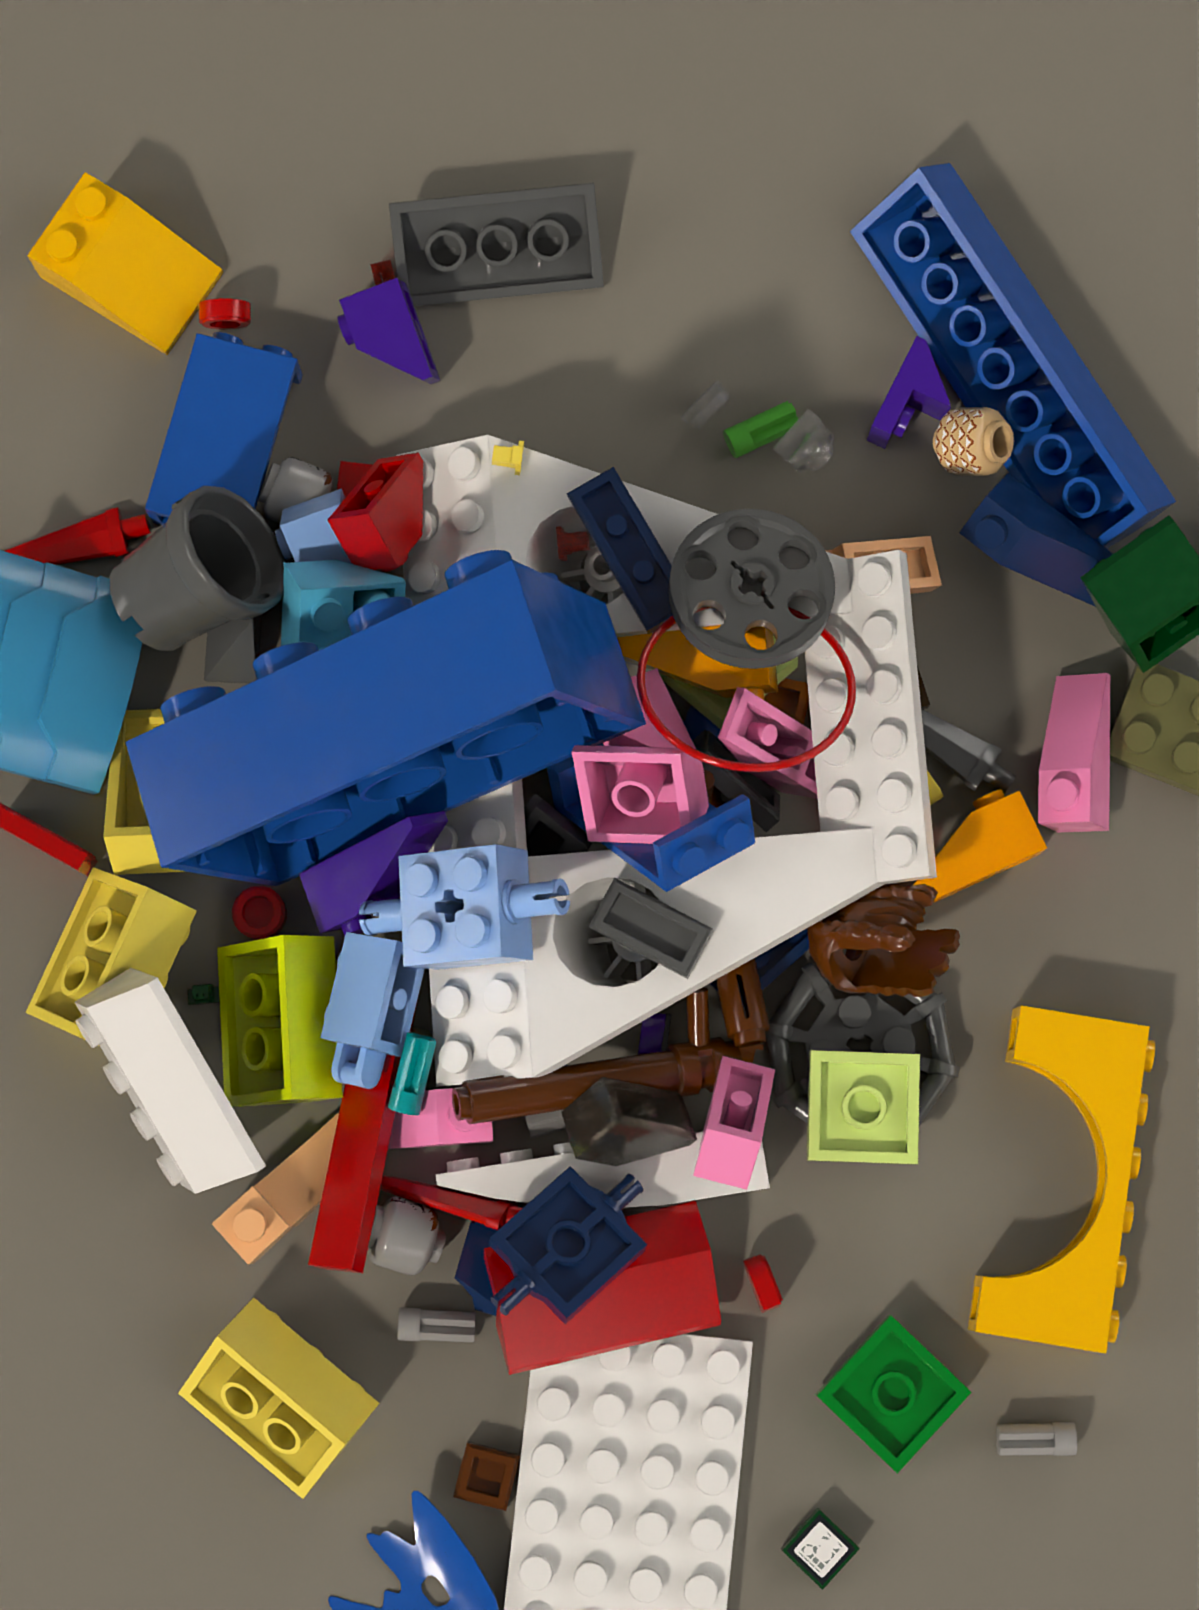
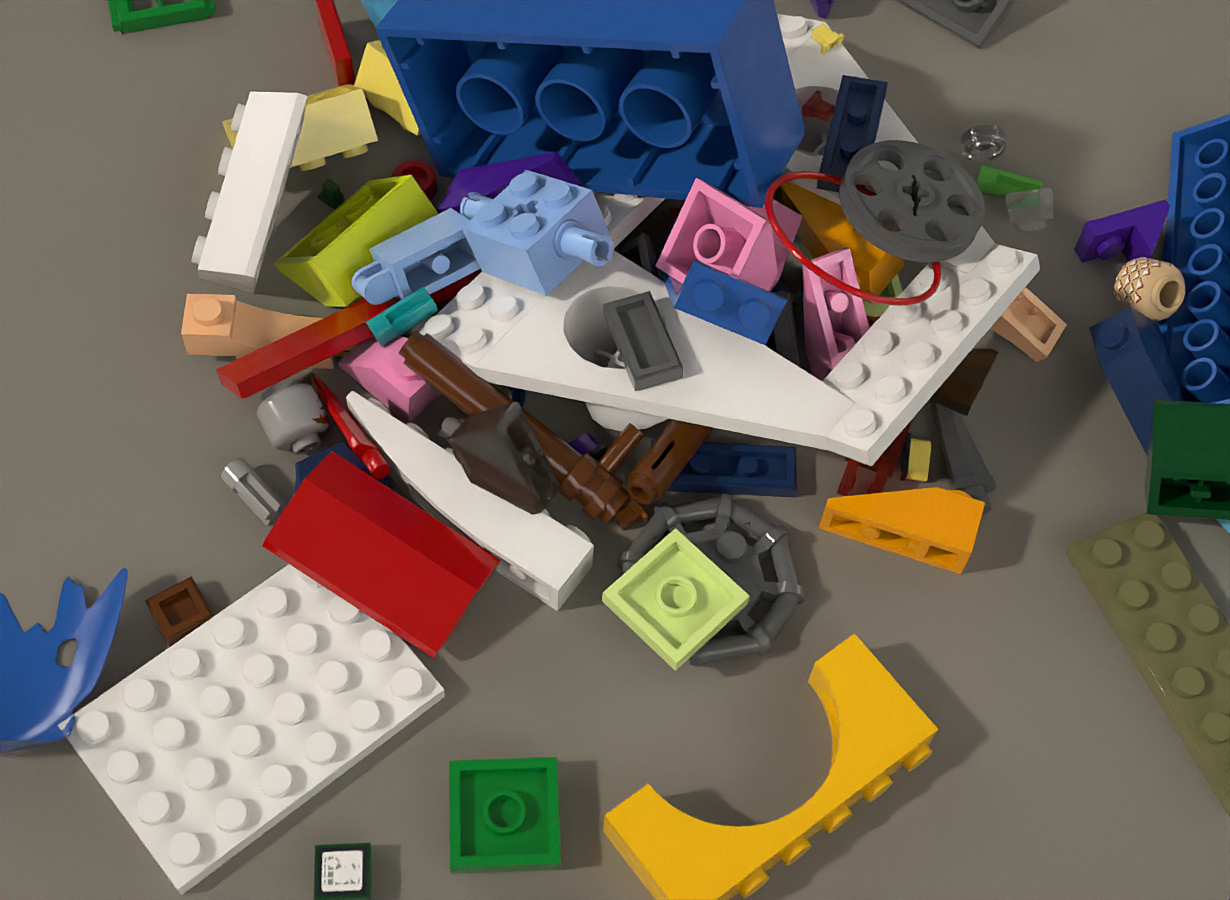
camera: 40 degrees right, 20 degrees down
light yellow slope [178,1297,380,1499] -> none
dark blue plate [489,1166,647,1325] -> none
bright pink slope [693,1056,775,1190] -> none
red tile [743,1254,783,1313] -> none
reddish brown piece [807,883,960,997] -> none
bright pink slope [1038,673,1111,833] -> none

